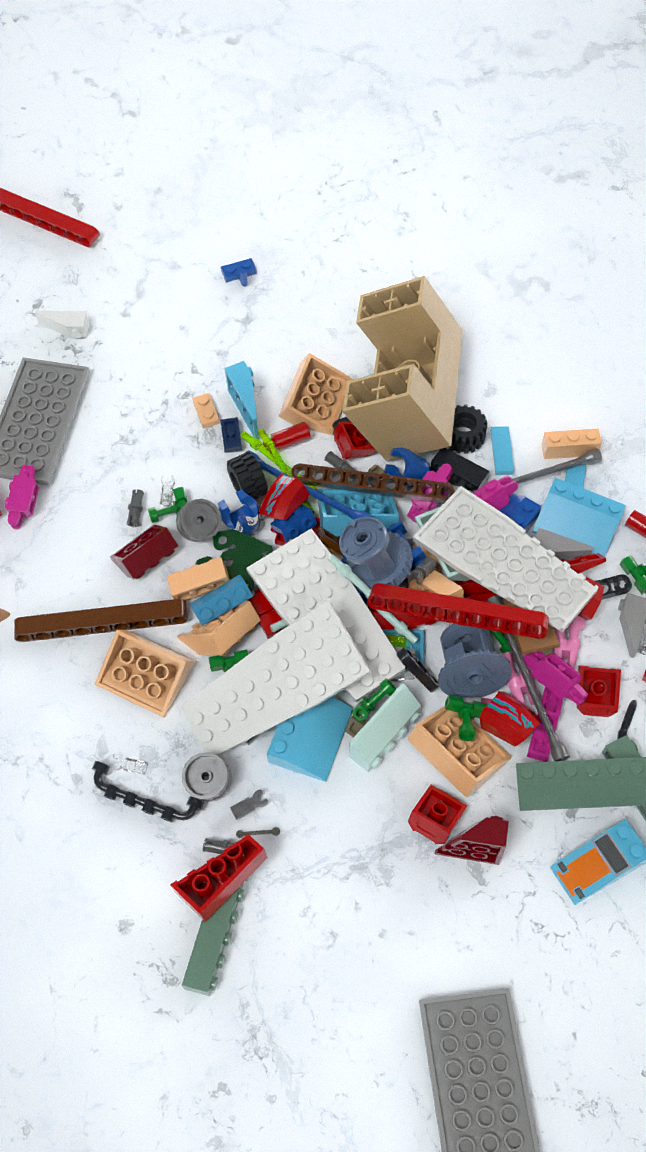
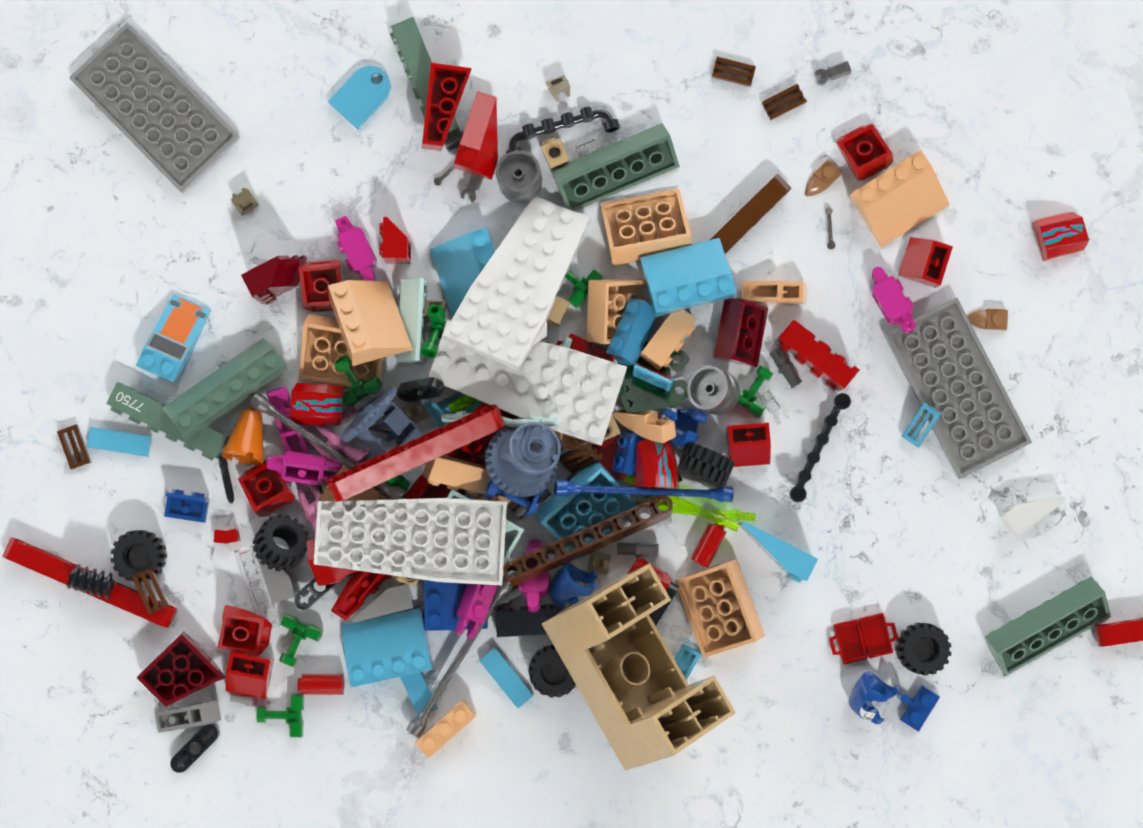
camera: 140 degrees right, 25 degrees up
light nougat plate [192,393,220,429] -> none
dark blue plate [220,417,242,453] -> none
flat silver bar [407,557,437,585] -> none
none -> orange cone [222,407,264,465]
none -> dark tan tile [231,188,259,216]
none -> black tyre [252,514,310,572]
none -> medium azure tile [328,66,391,130]
none -> light nougat slope [328,280,412,366]
none -> dark pink hinge [335,216,377,281]
none -> red slope [379,217,411,264]
none -> dark tan tile [401,400,429,424]
none -> red wedge [453,91,498,180]
none -> tan brick [541,138,569,172]
none -> dark tan tile [546,75,571,102]
none -> sand green slope [551,123,680,211]
none -> light nougat slope [613,408,676,443]
none -> medium azure slope [633,363,675,391]
none -> medium azure slope [640,238,737,317]
none -> red slope [726,422,771,467]
none -> light nougat slope [741,281,807,304]
none -> red wedge [776,319,860,392]
none -> black bar [789,393,851,502]
none -> clear smoke hinge [825,207,835,250]
none -> red piece [829,613,898,665]
none -> blue piece [848,672,901,724]
none -> black tyre [896,622,952,676]
none -> medium azure tile [902,402,942,448]
none -> sand green slope [984,576,1111,676]

